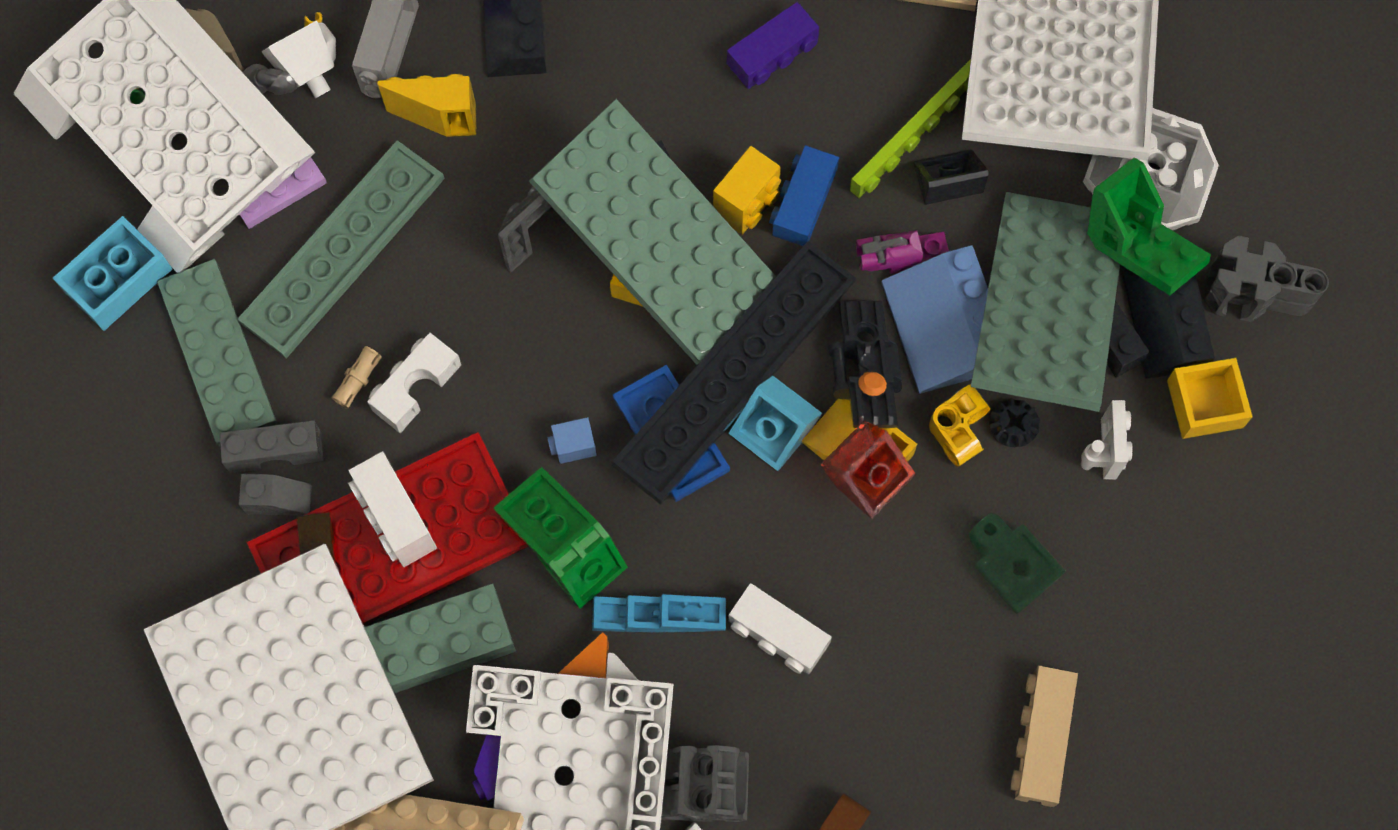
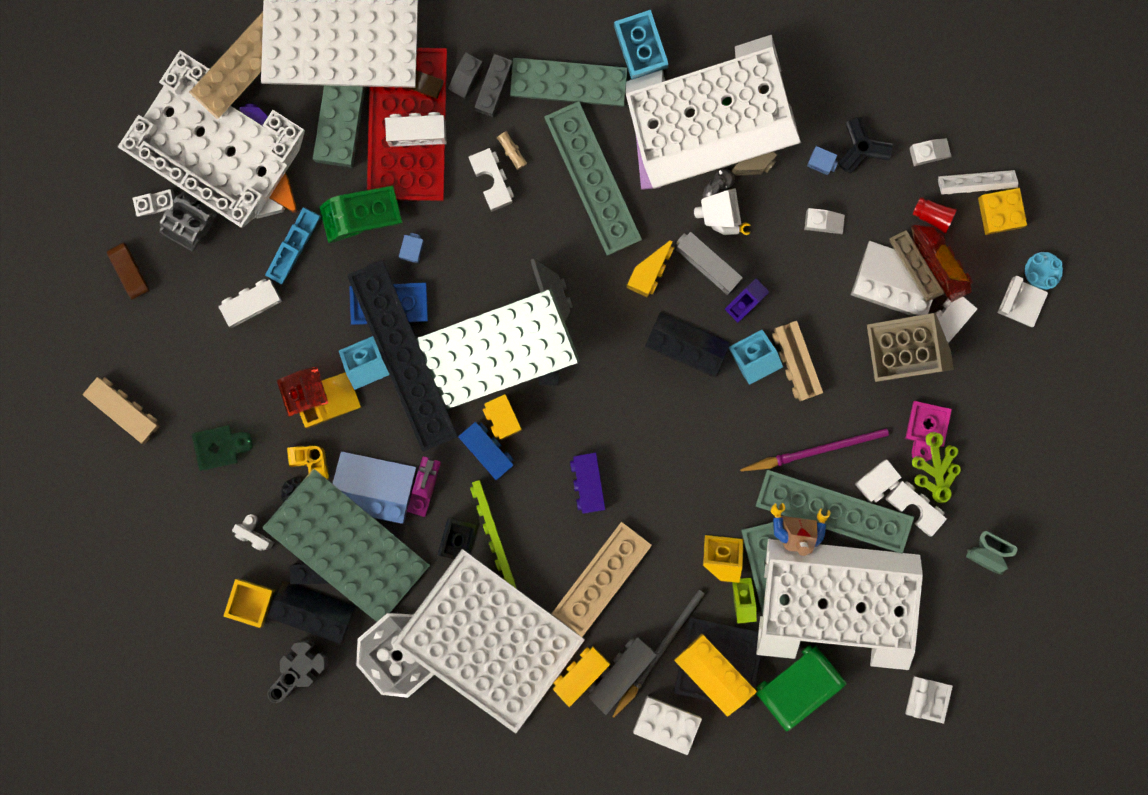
camera: 120 degrees right, 15 degrees up
black piece [828,301,902,428] -> none
green bracket [1087,157,1211,296] -> none

